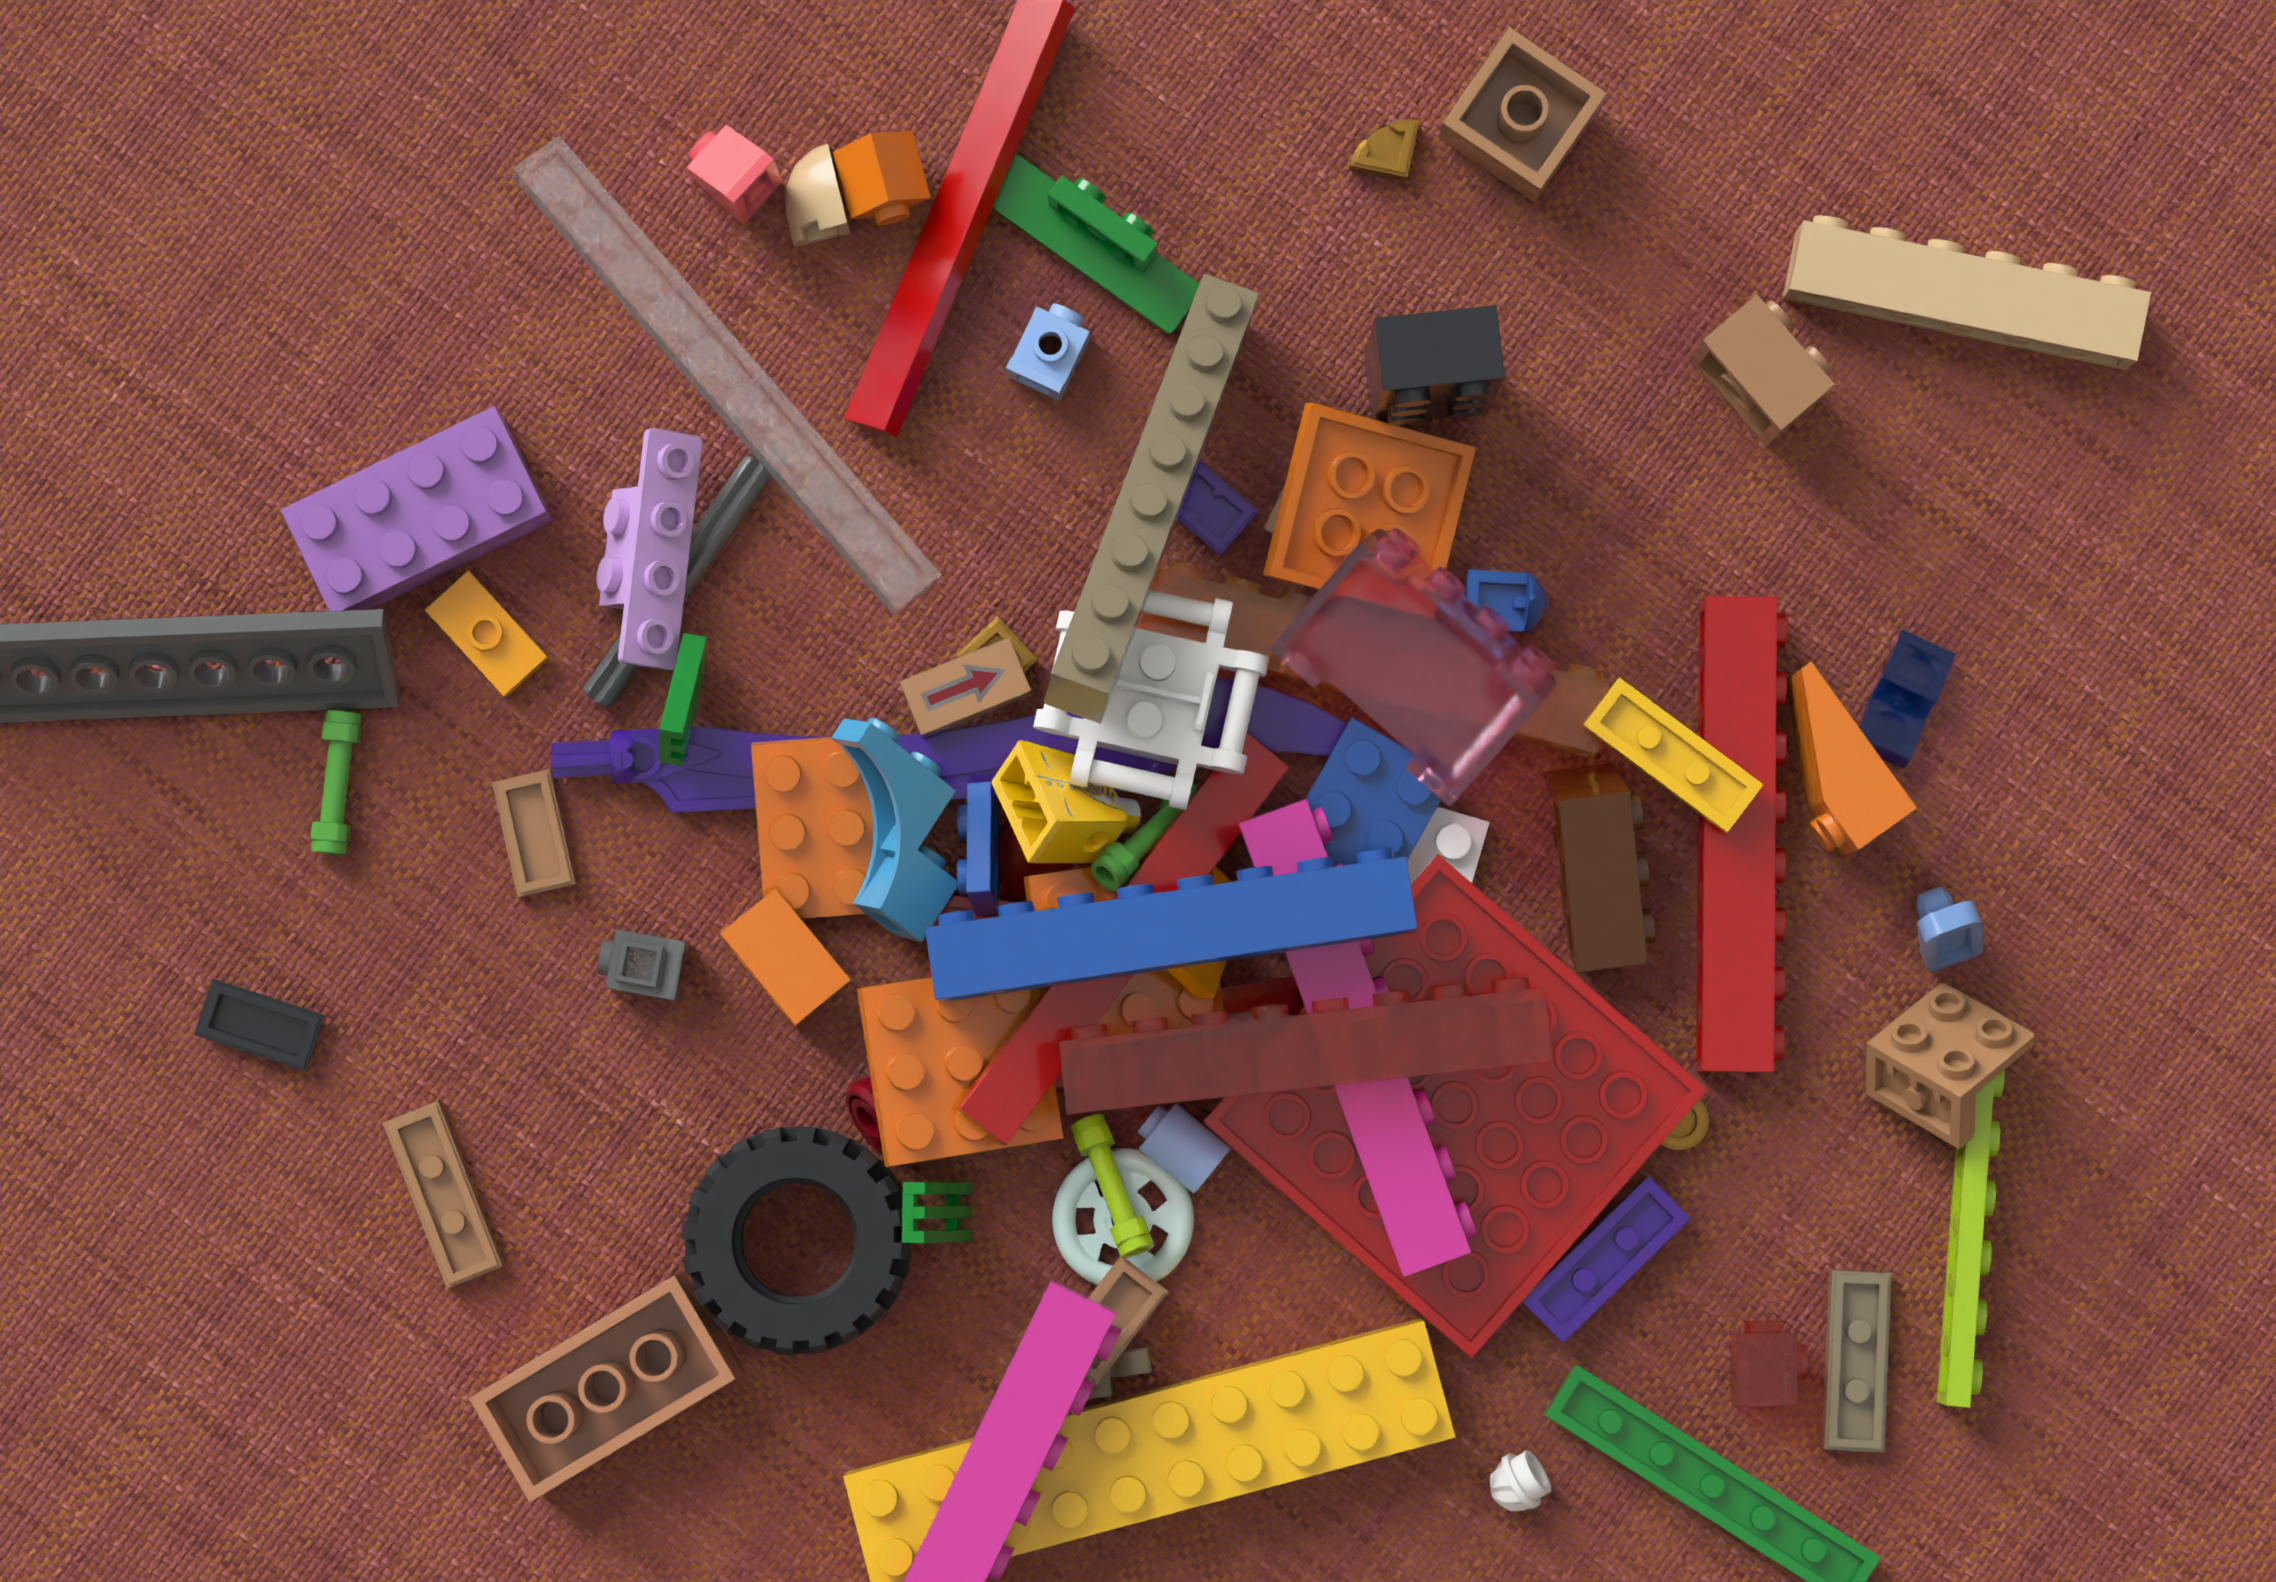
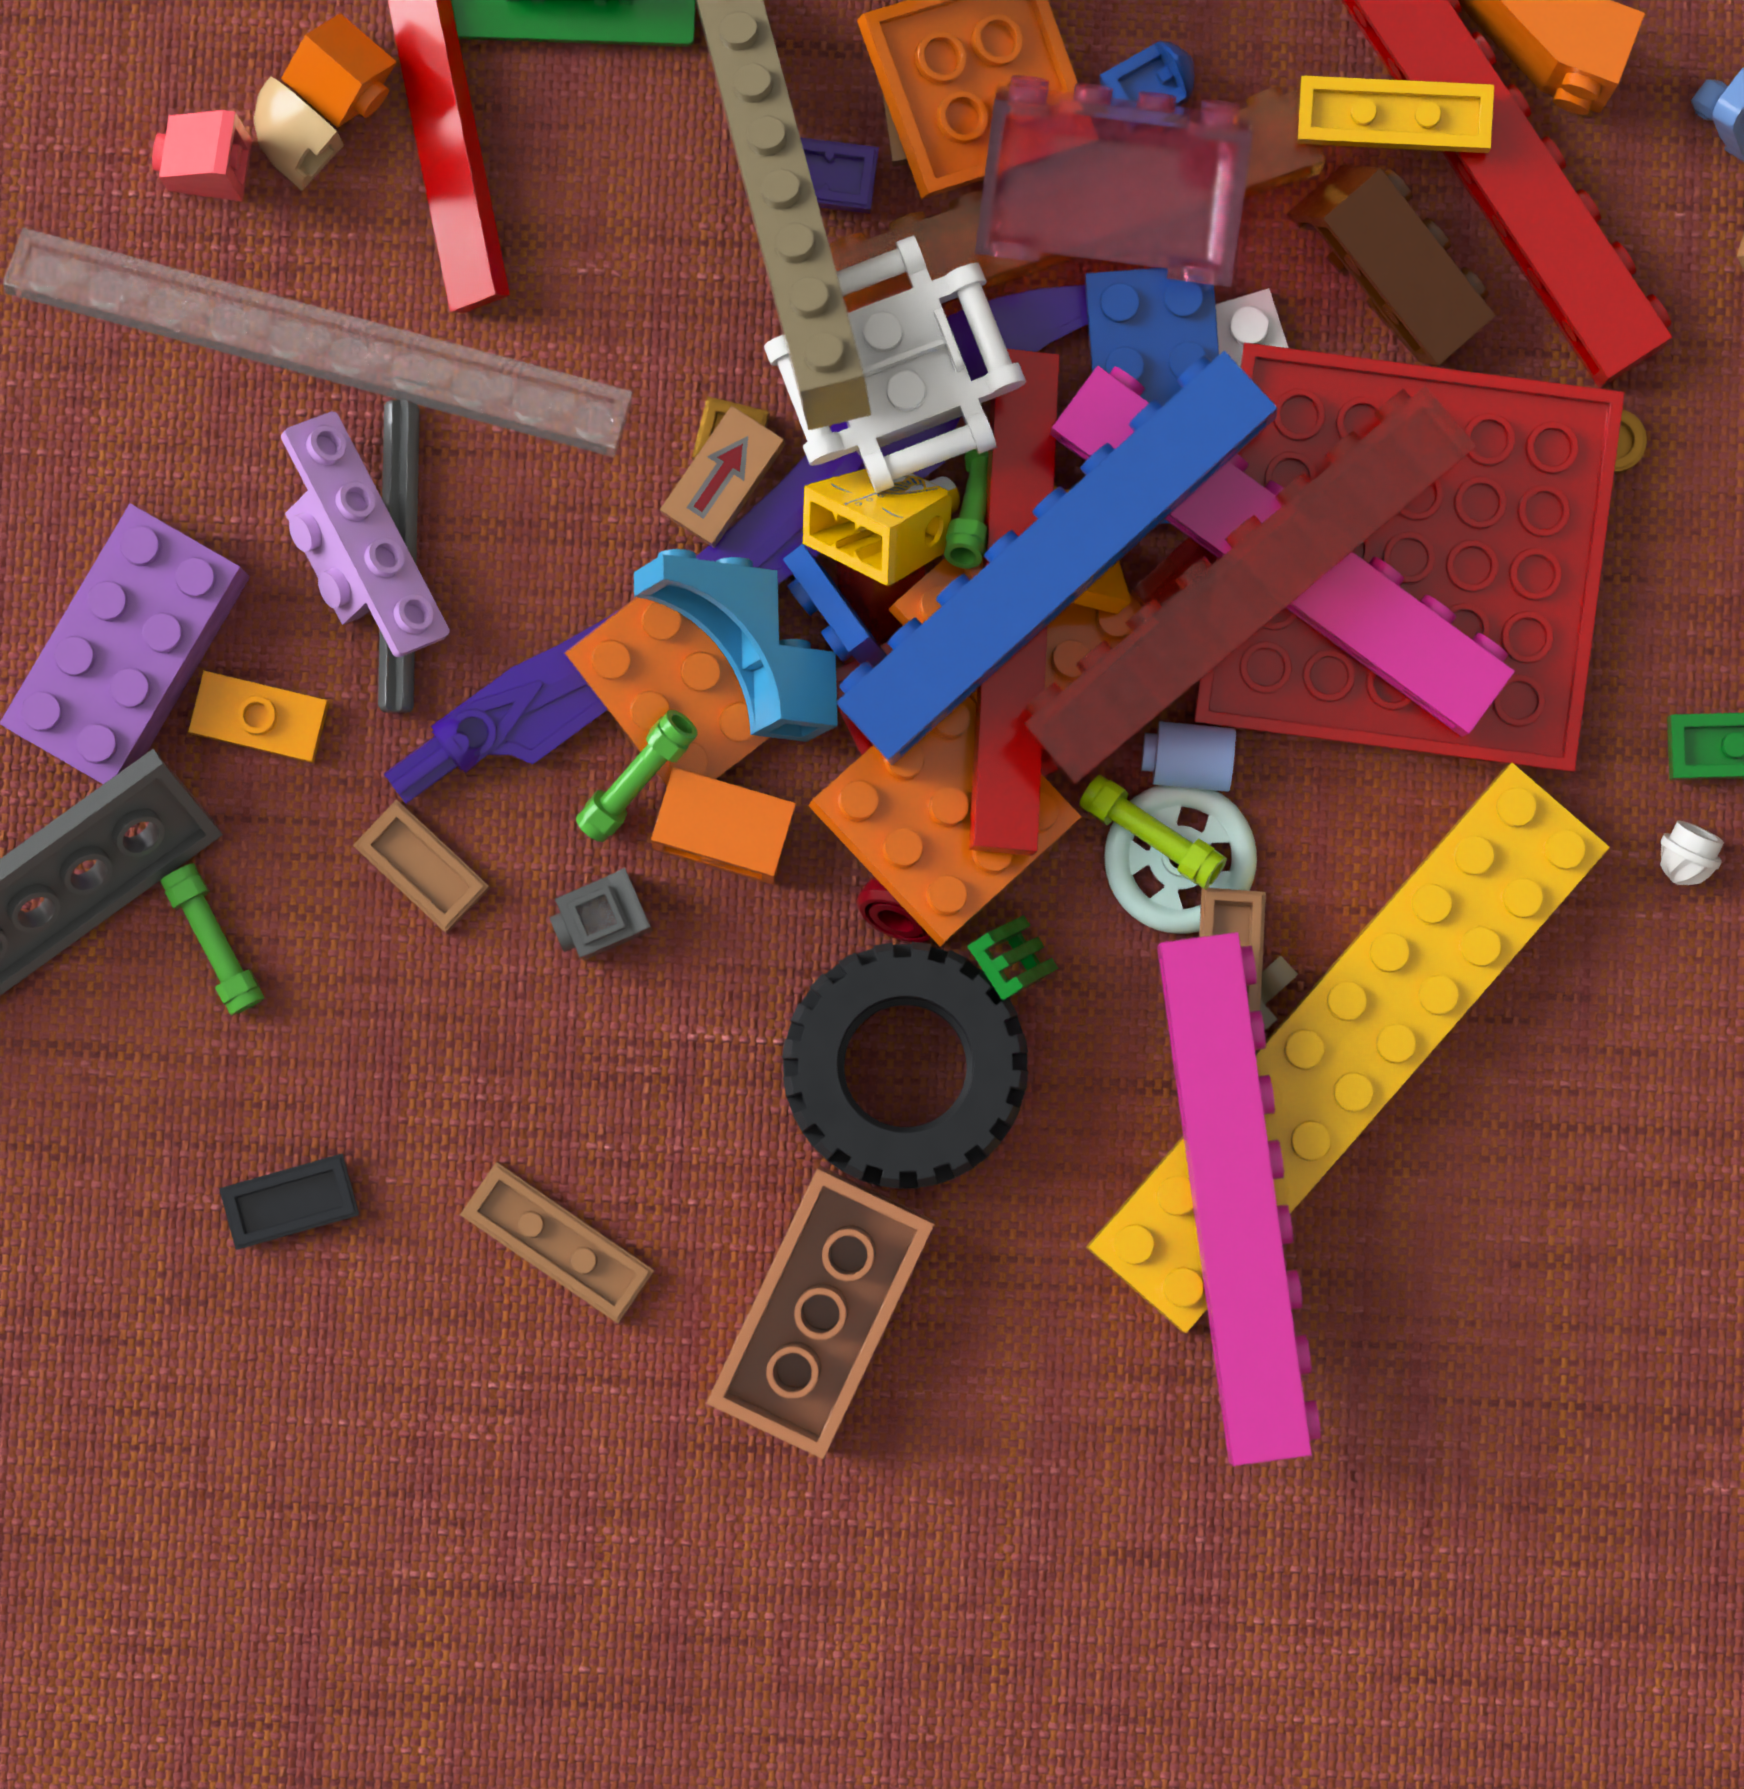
camera: 30 degrees left, 0 degrees up
green tile [659,633,707,766] -> none
light blue brick [1006,303,1090,402] -> none
dark purple plate [1522,1176,1691,1343] -> none
none -> bright green bar [576,710,698,842]

